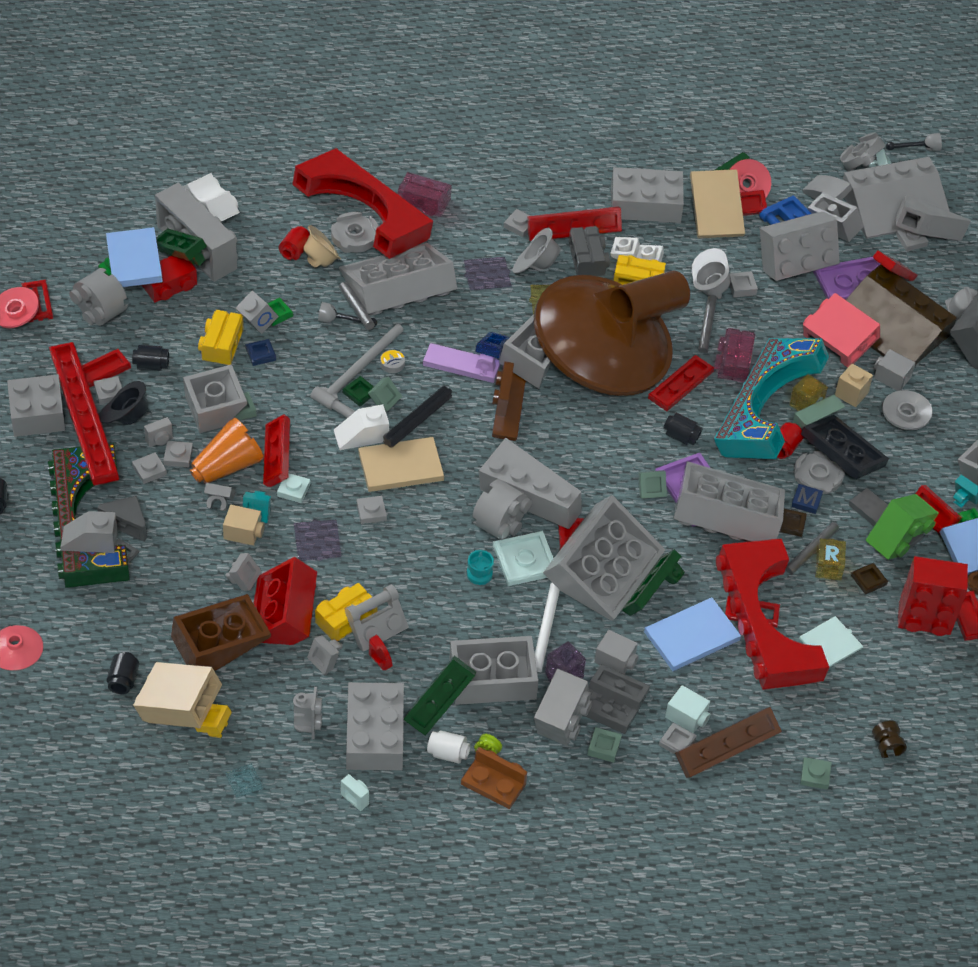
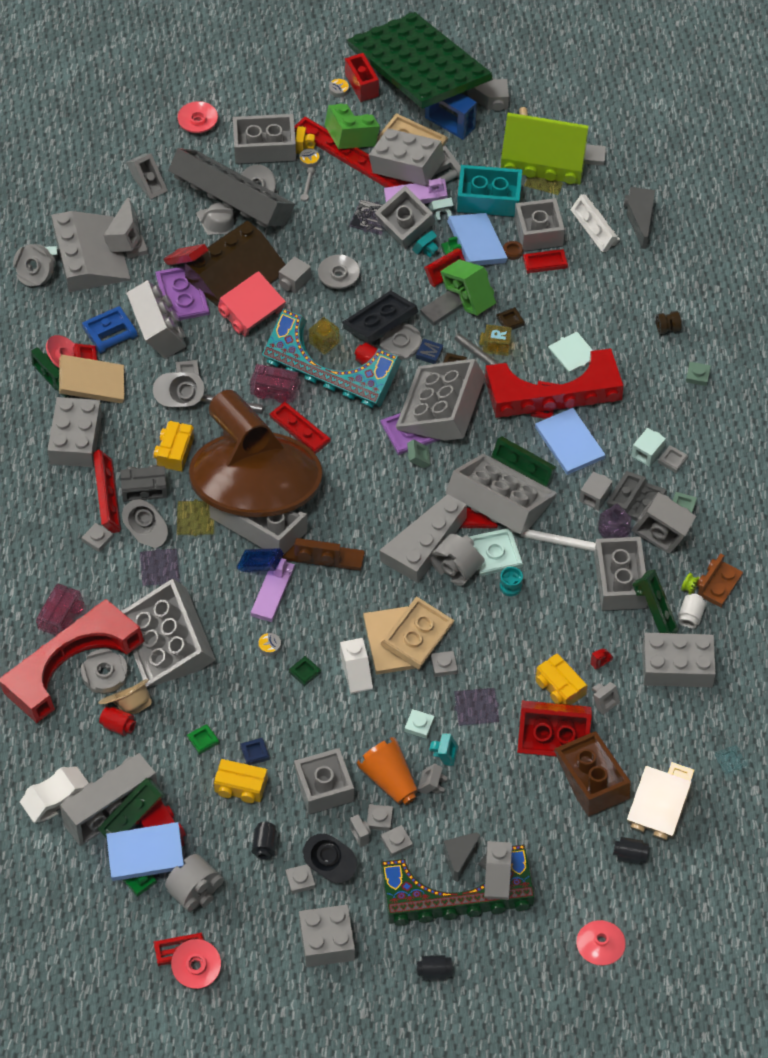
camera: 85 degrees left, 5 degrees up
red tile [49,342,119,486] -> none
red tile [82,349,131,388] -> none
tan brick [223,505,265,546] -> none
light grey tile [225,553,262,591] -> none
light grey brick [236,291,279,334] -> none
red tile [263,414,290,487] -> none
light grey hinge [293,686,322,739] -> none
light grey bar [310,324,403,418] -> none
light grey hinge [318,302,378,327] -> none
flat silver bar [339,282,375,330] -> none
light aqua plate [341,774,369,811] -> none
light grey plate [345,584,409,652] -> none
sand green plate [368,377,402,412] -> none
black axle [383,386,452,448] -> none
white slope [610,237,664,262] -> none
black brick [663,412,703,446] -> none
reddish brown plate [675,707,782,778] -> none
sand green slope [793,394,845,428] -> none
light grey slope [803,175,852,200] -> none
light grey slope [808,192,864,242] -> none
tan brick [835,364,873,407] -> none
hinge [886,133,942,152] -> none
red brick [898,556,968,636] -> none
none -> tan tile [381,596,455,669]

